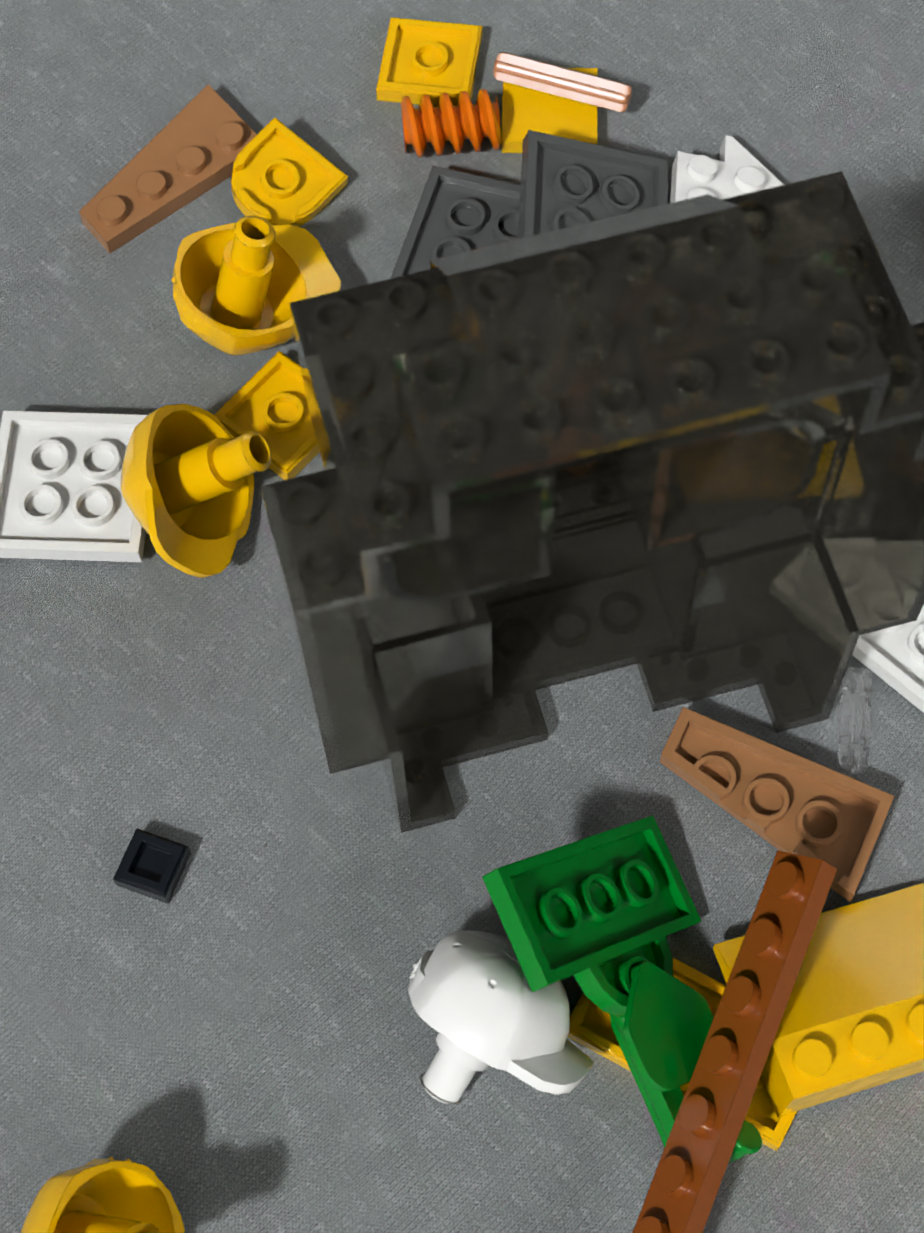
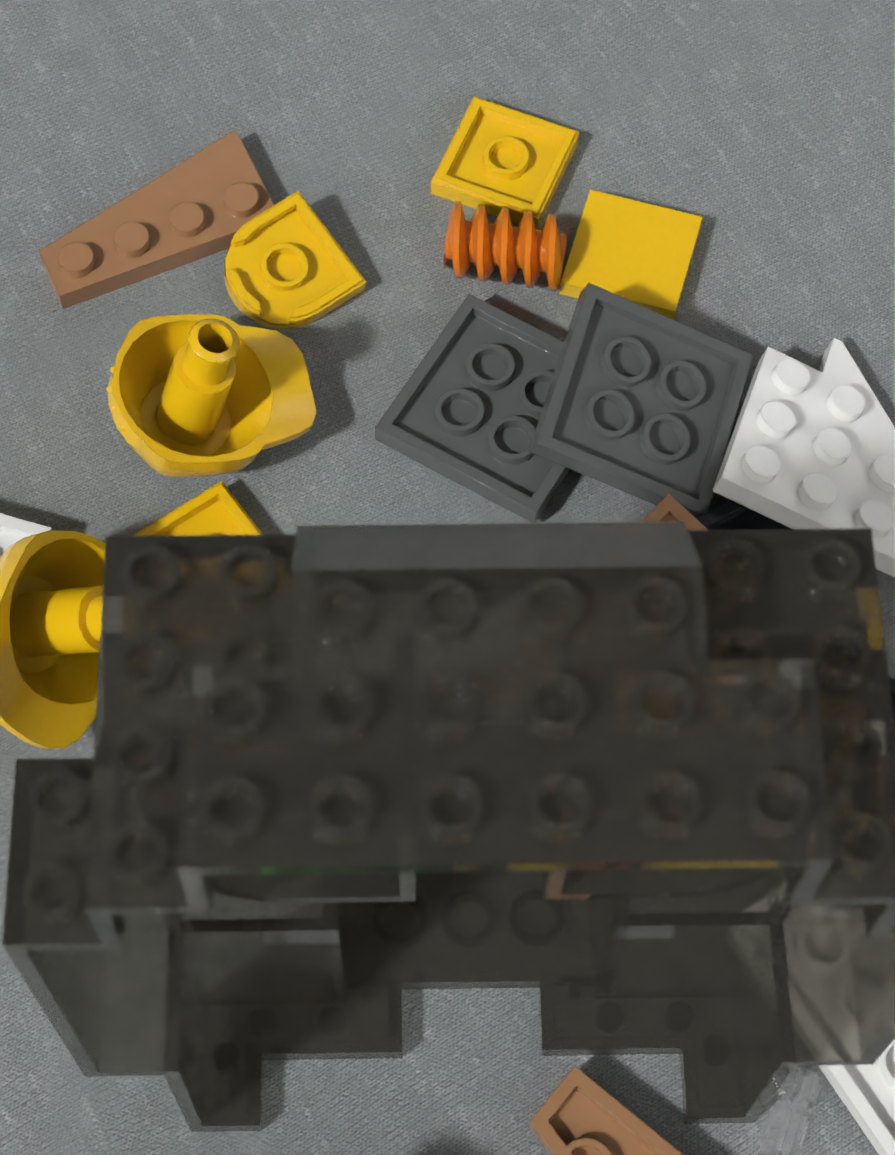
camera: 10 degrees right, 0 degrees up
axle [493,52,632,113] -> none

